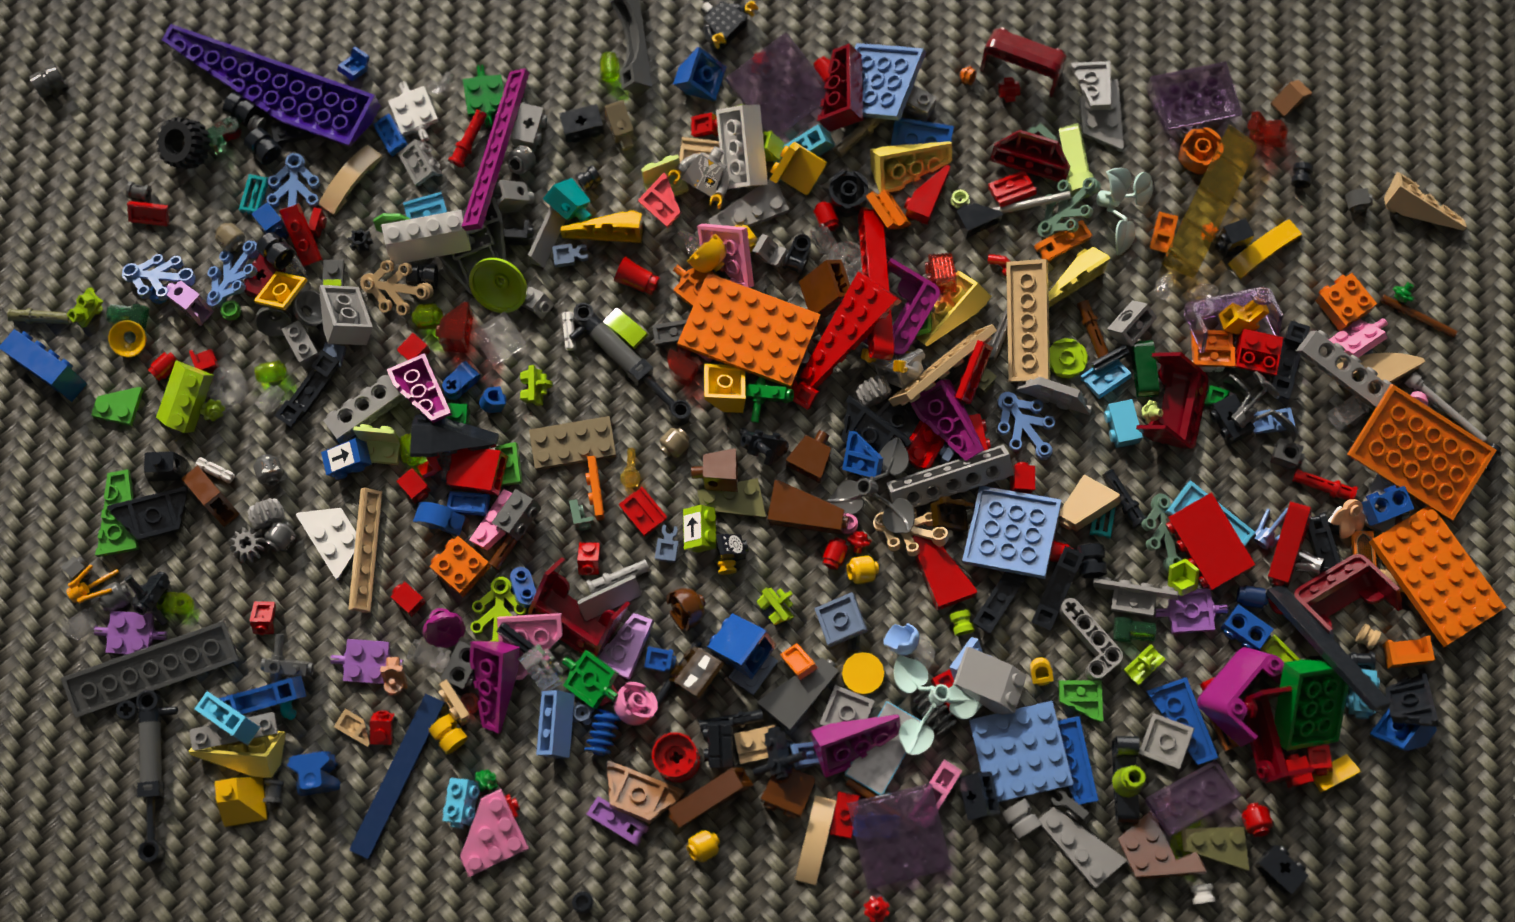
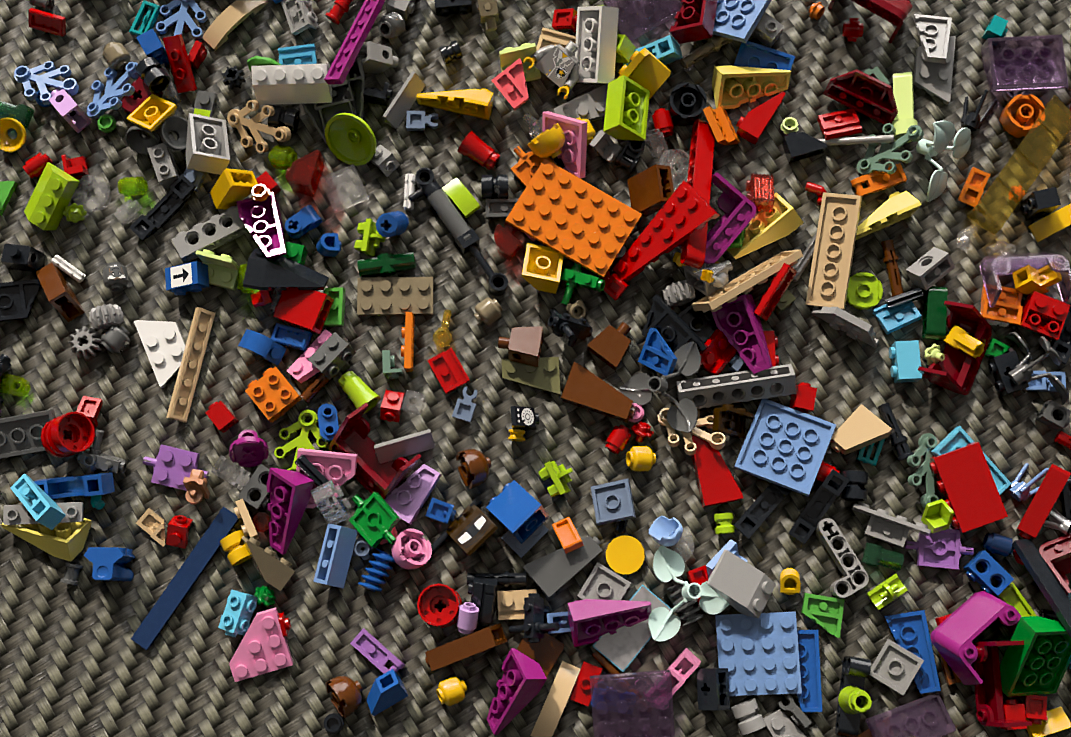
camera: 10 degrees right, 5 degrees up
yellow slope [214,777,268,827] -> none
red brick [396,468,431,504] -> none
teal torso [543,178,592,222] -> none
light grey pin [586,559,650,594] -> none
medium nougat wing [607,760,685,824] -> none
lime brick [683,505,716,553] -> none
medium blue plant [997,392,1055,460] -> none
none -> red wheel [41,412,95,458]
none -> yellow slope [210,168,258,209]
none -> dark tan slope [242,536,295,591]
none -> orange plate [252,184,270,202]
none -> reddish brown cylinder [325,676,363,718]
none -> lime plant [338,371,381,414]
none -> dark green piece [357,252,416,277]
none -> blue slope [366,669,408,716]
none -> blue piece [376,211,409,237]
none -> clear plate [402,390,427,415]
none -> lavender brick [457,602,479,634]
none -> black wheel [481,175,508,199]
none -> magenta wedge [487,648,547,735]
none -> dark tan plate [566,300,586,319]
none -> lime slope [603,75,650,141]
none -> yellow piece [943,325,985,358]
none -> black plant [960,89,998,132]
none -> teal plate [982,15,1008,44]

